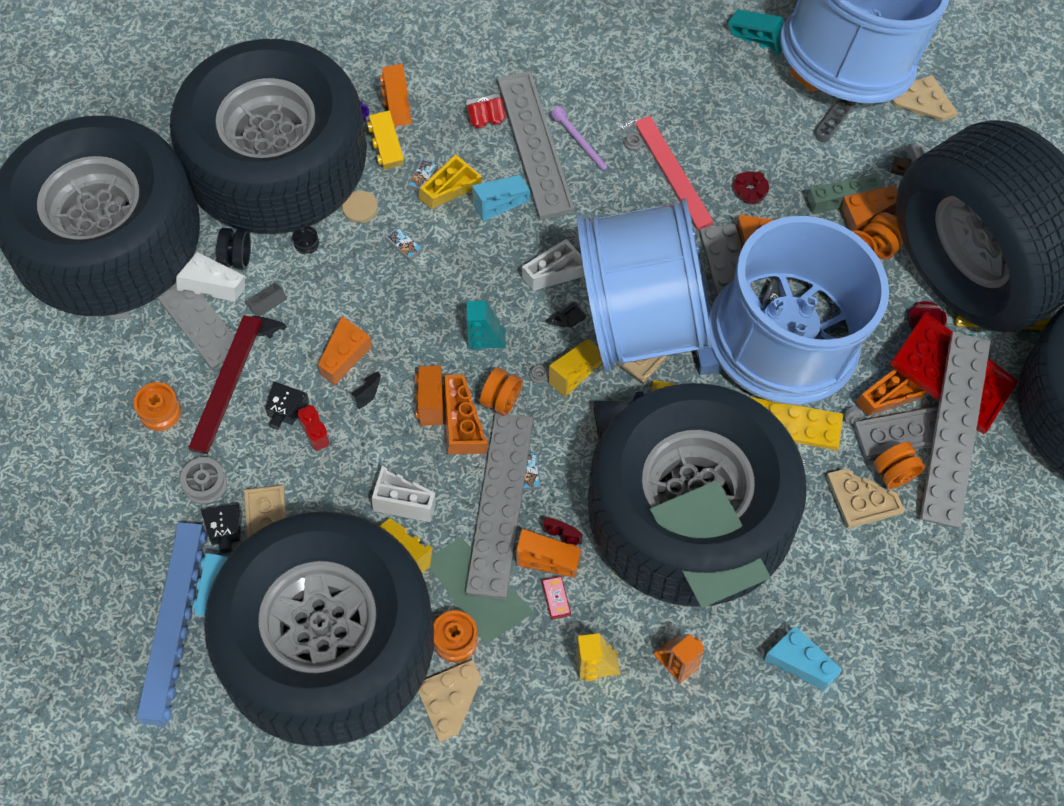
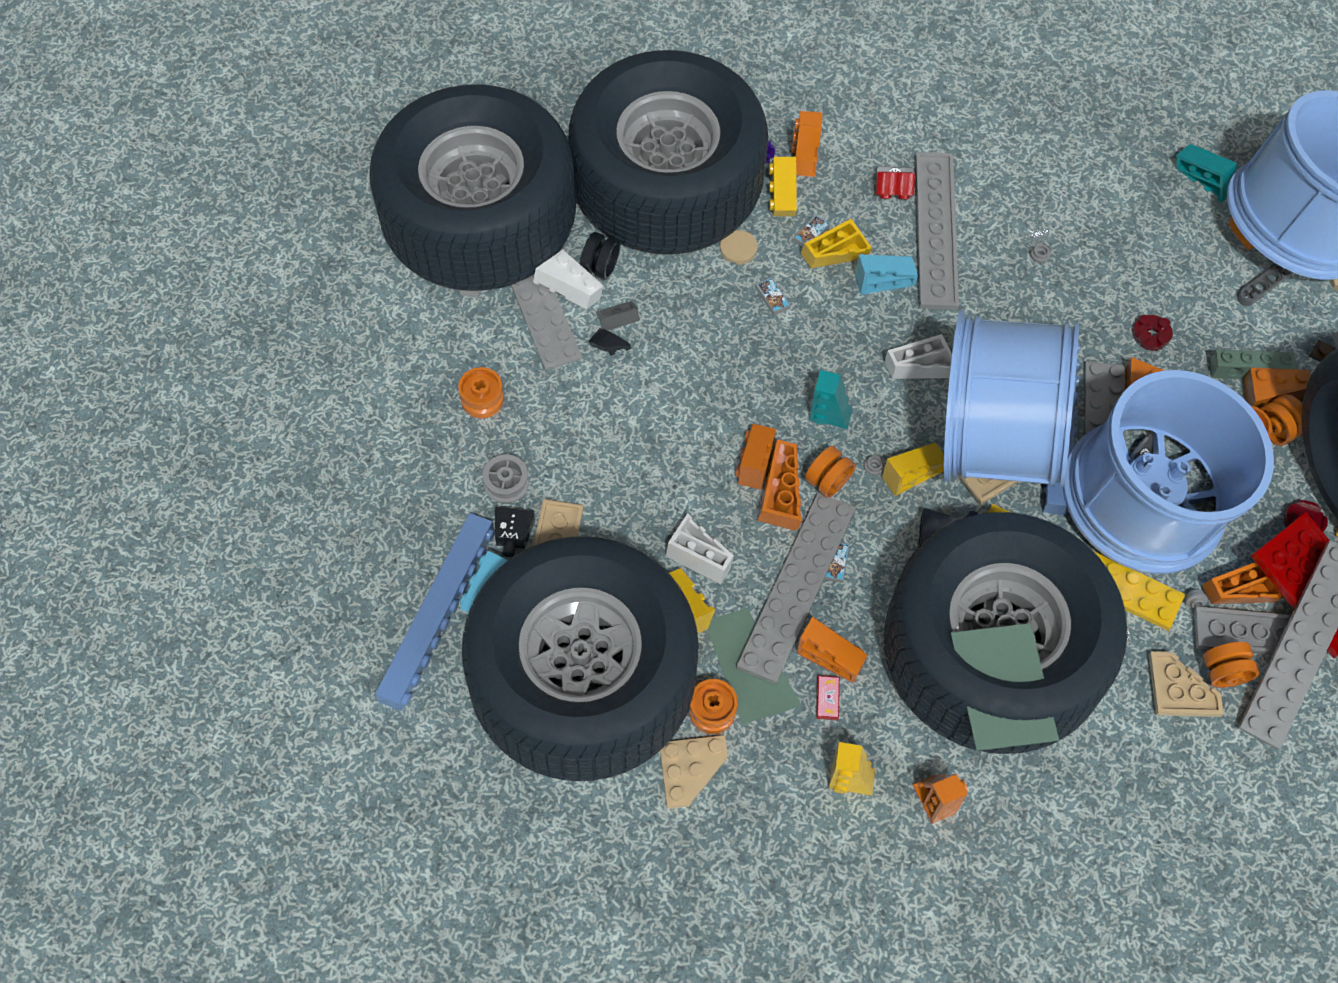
camera: 15 degrees right, 0 degrees up
dark red tile [188,315,262,455] -> none
torso [265,381,310,430] -> none
black wheel [292,226,319,255] -> none
red brick [298,405,329,451] -> none
orange wedge [318,316,372,386] -> none
black slope [351,371,381,409] -> none
dark red slope [544,517,583,546] -> none
black slope [546,302,586,328] -> none
lavender piece [551,106,607,170] -> none
coral tile [634,116,714,231] -> none
medium azure wedge [764,626,842,691] -> none

